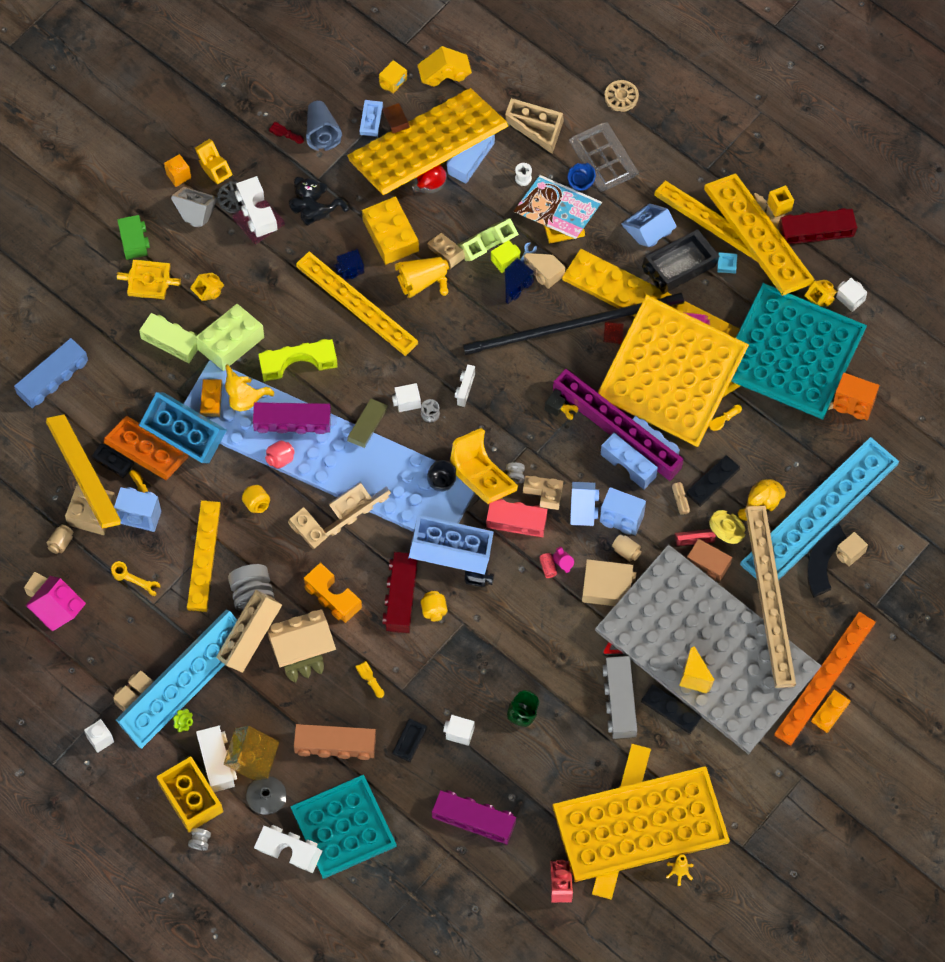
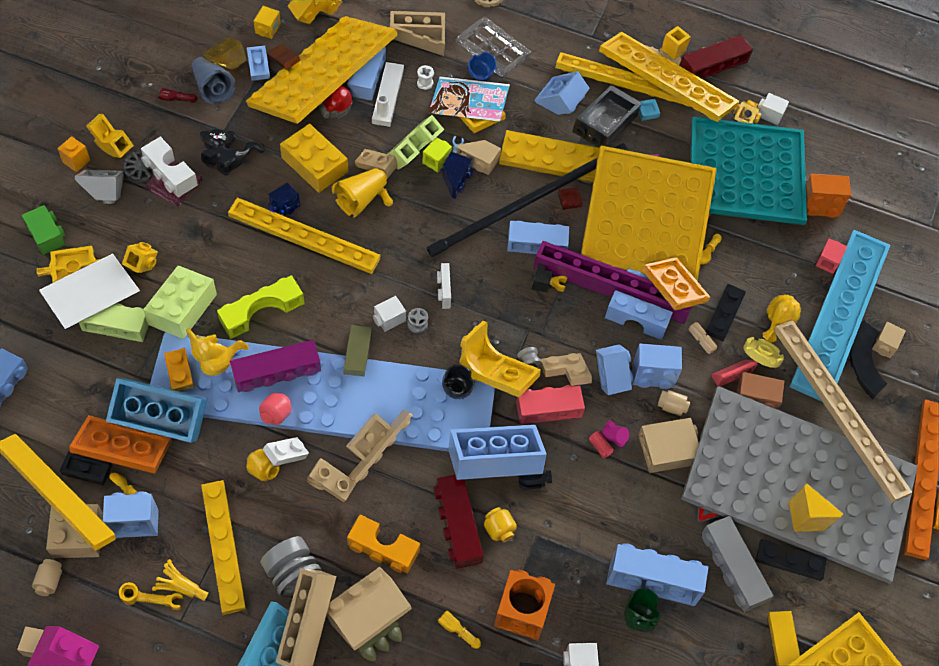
camera: 25 degrees left, 5 degrees down
none -> white sticker [39,254,140,329]
none -> yellow piece [152,559,209,601]
none -> clear yellow slope [201,36,246,70]
none -> white plate [262,437,309,466]
none -> white piece [372,62,404,127]
none -> orange brick [494,569,555,641]
none -> light blue brick [507,221,569,254]
none -> light blue brick [606,544,709,606]
none -> light orange tile [642,257,710,310]
none -> coral brick [815,238,847,274]

